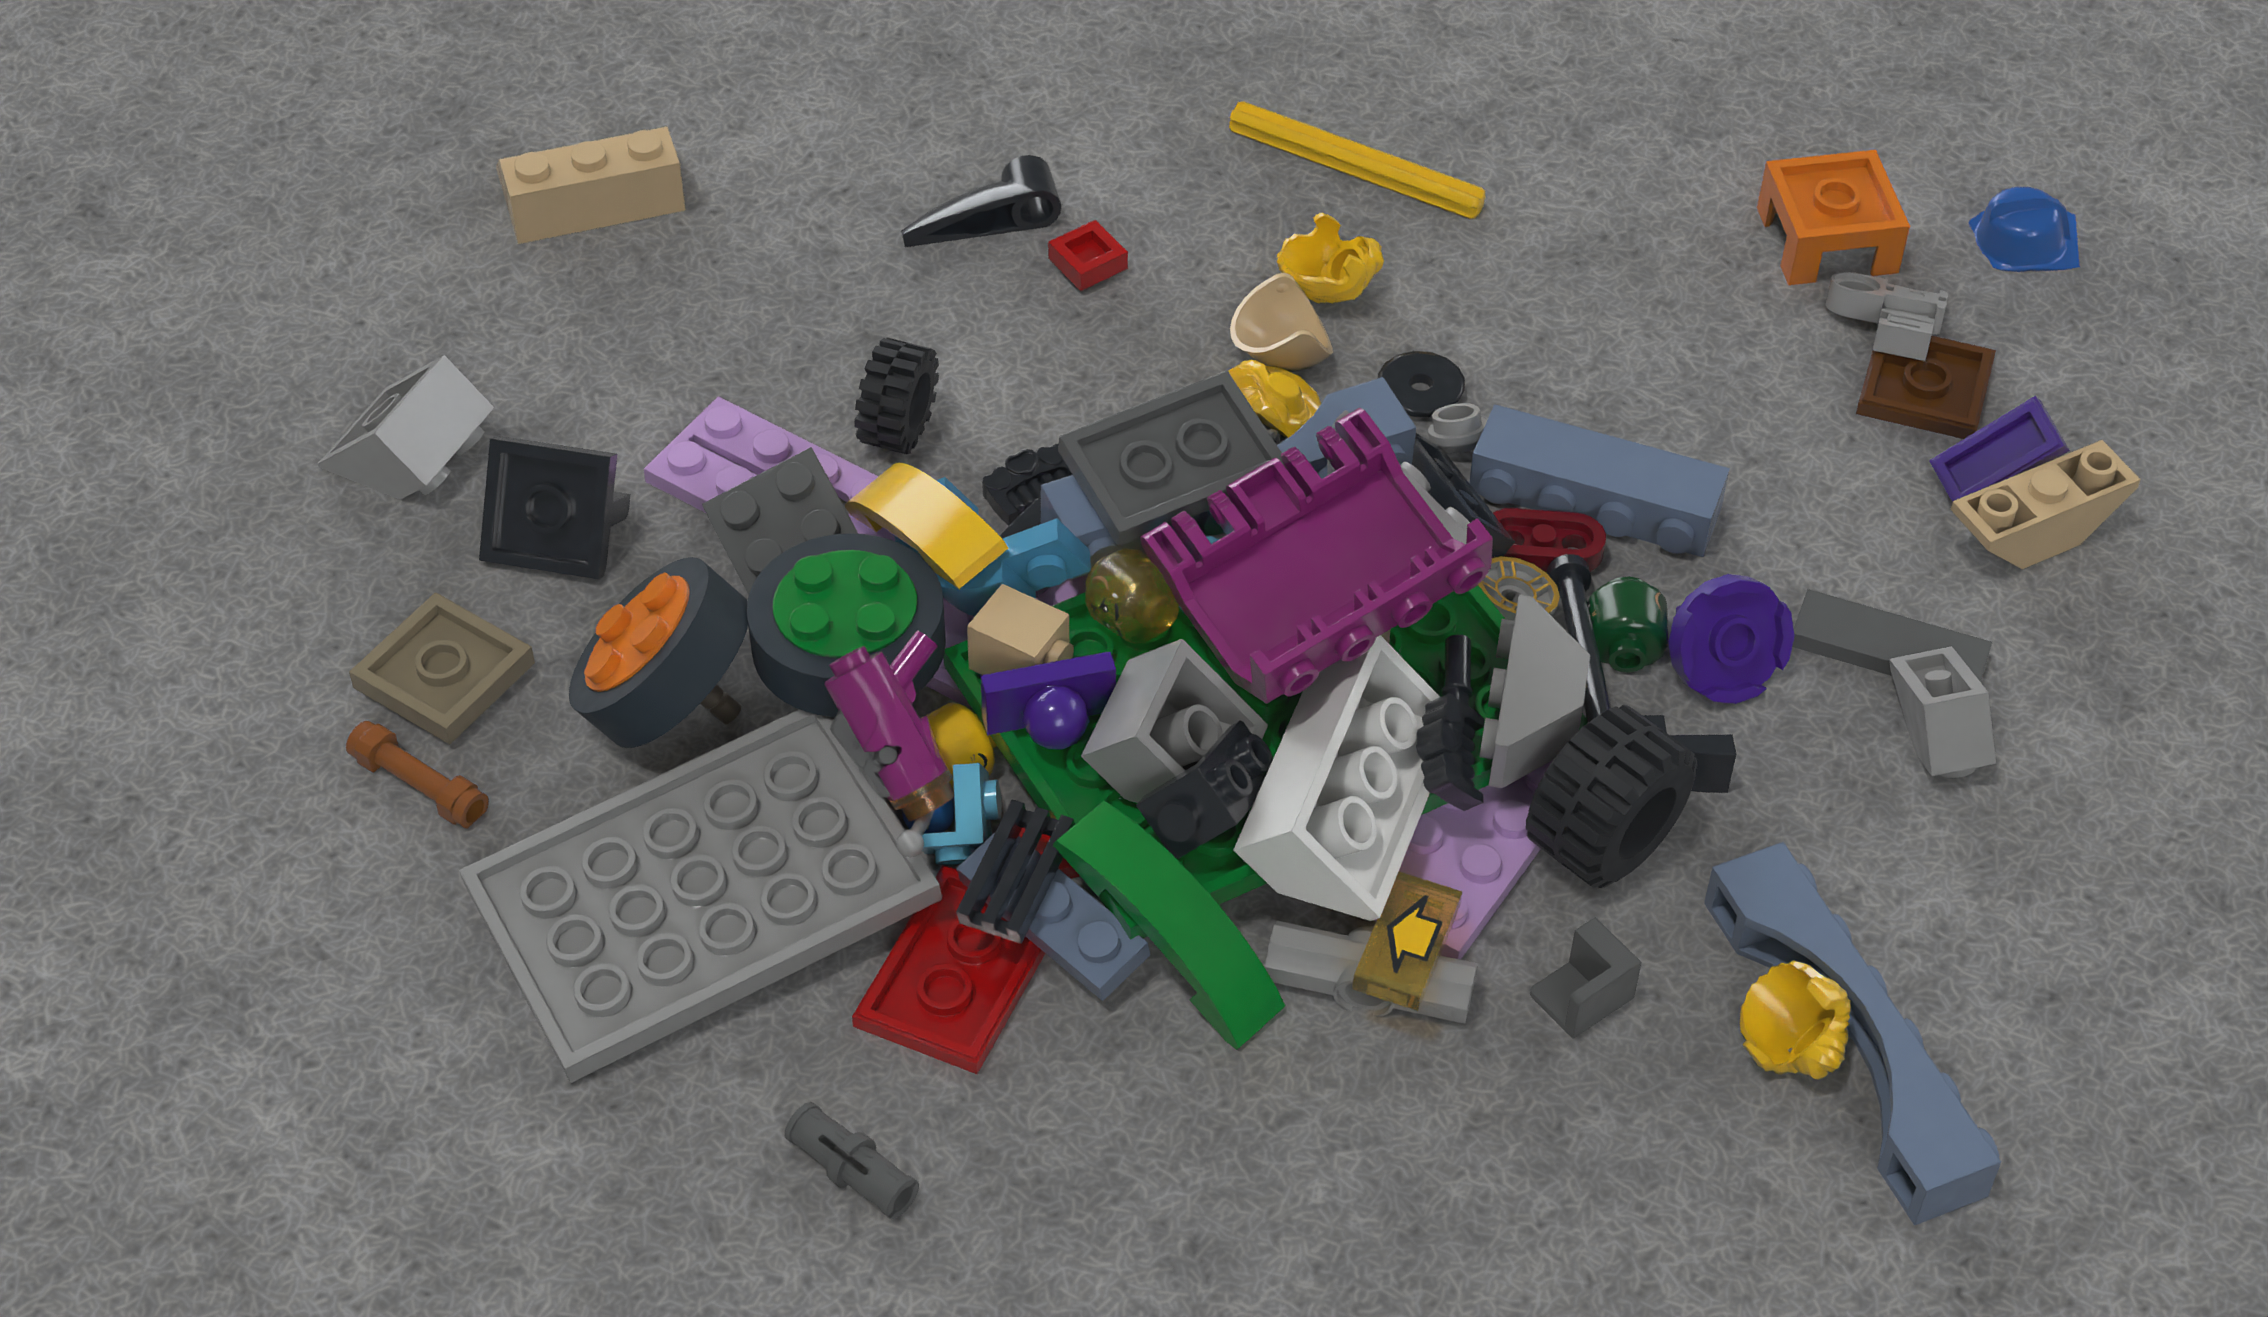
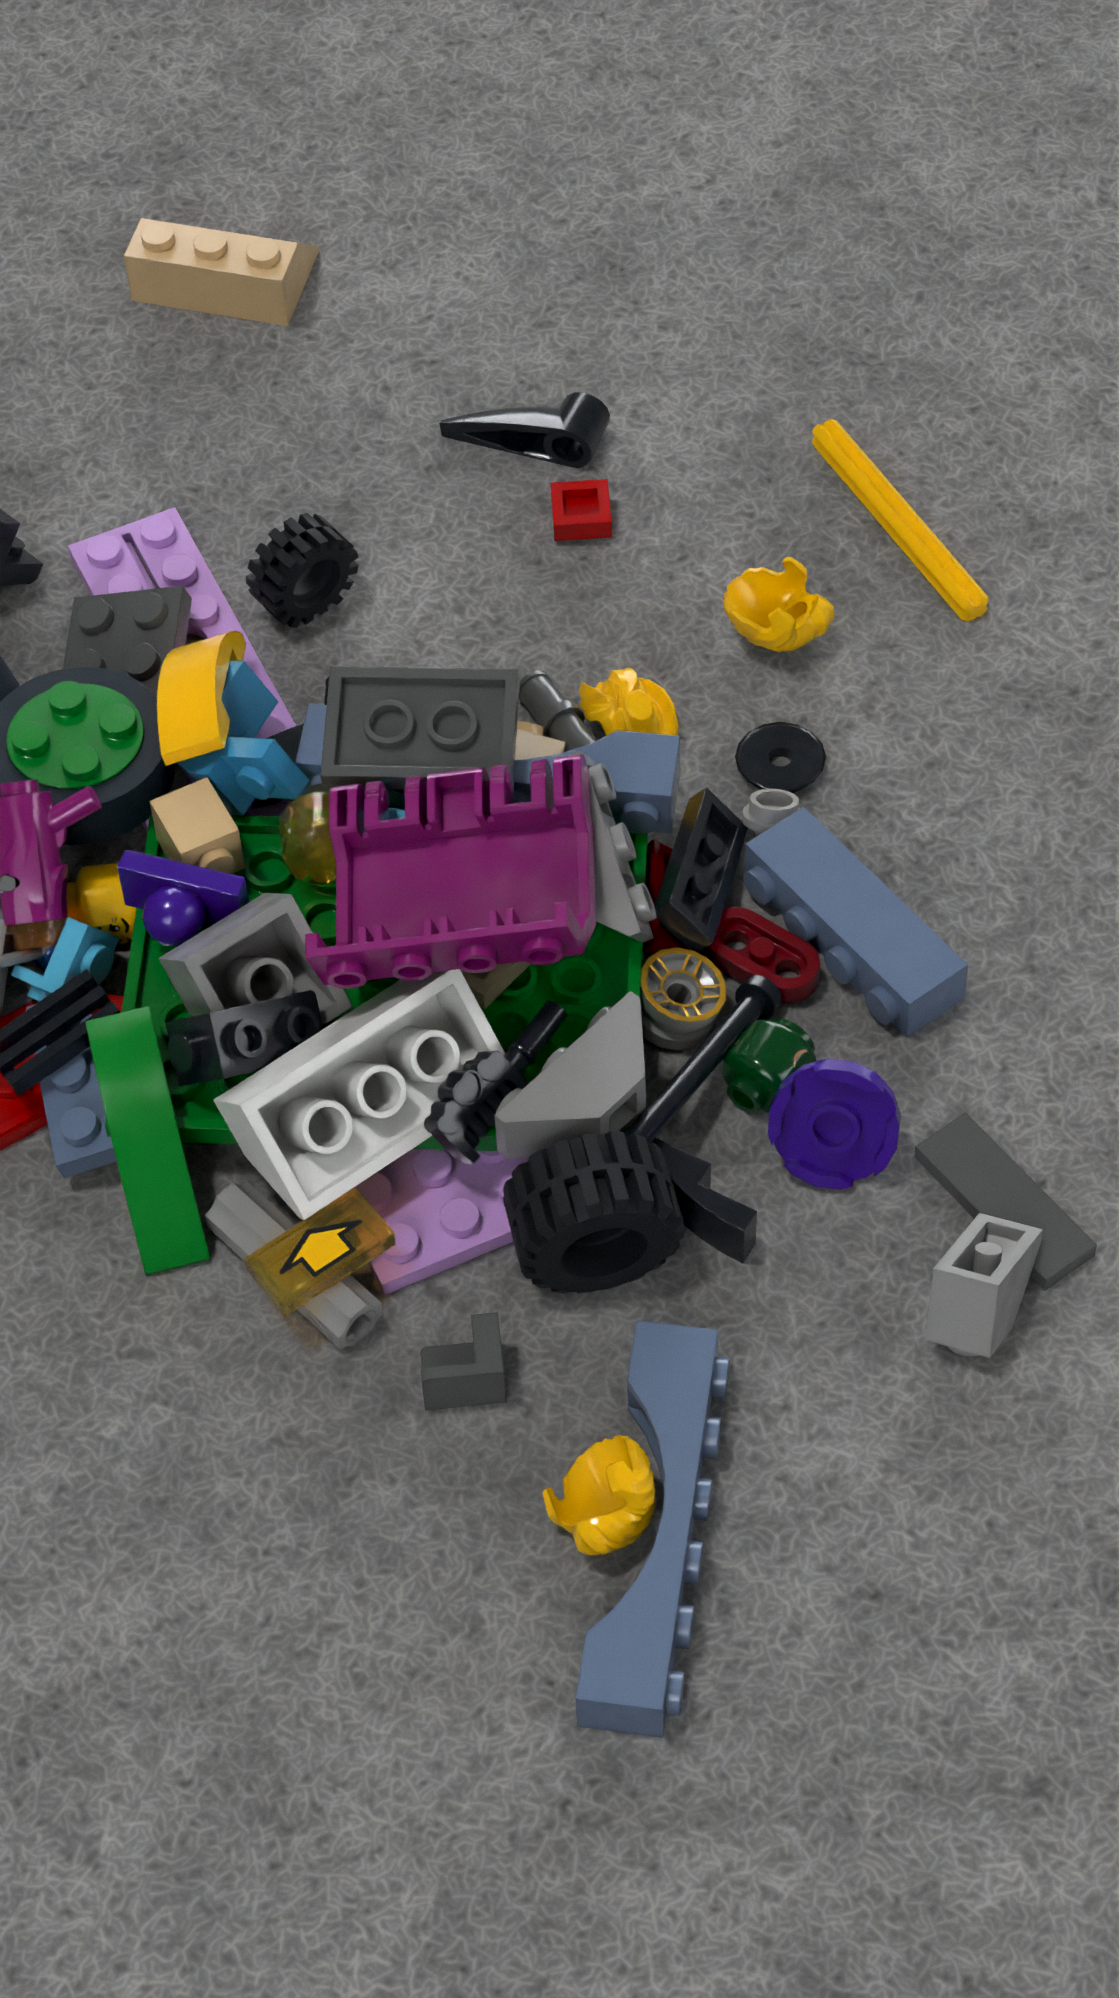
camera: 35 degrees right, 5 degrees up
tan helmet [1230,273,1333,371] -> none

